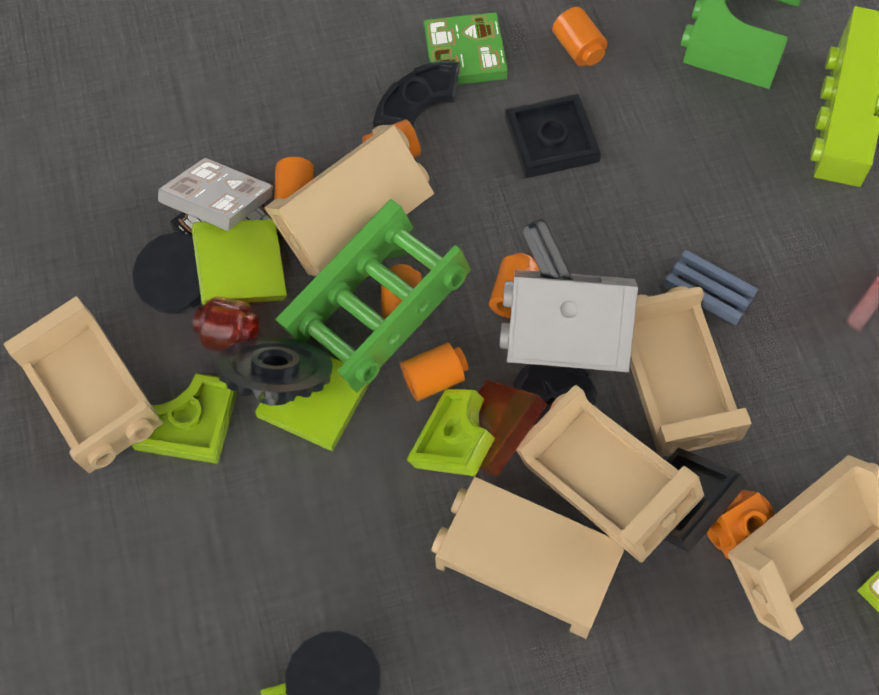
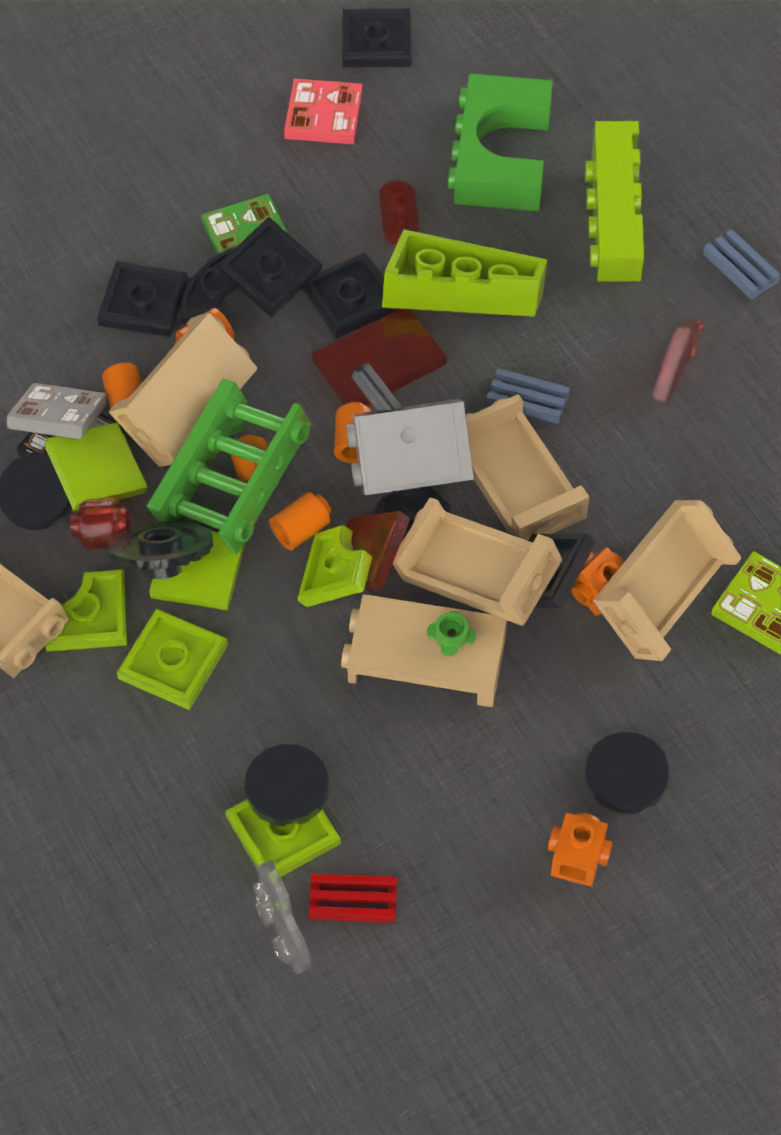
camera: 15 degrees left, 5 degrees down
orange brick [552,7,608,66] -> none
none -> black tile [97,261,188,337]
none -> lime tile [117,608,228,710]
none -> black tile [218,217,323,318]
none -> clear red tile [312,309,447,406]
none -> clear red plate [379,180,419,245]
none -> lime wedge [382,229,548,317]
none -> bright green plate [427,611,476,656]

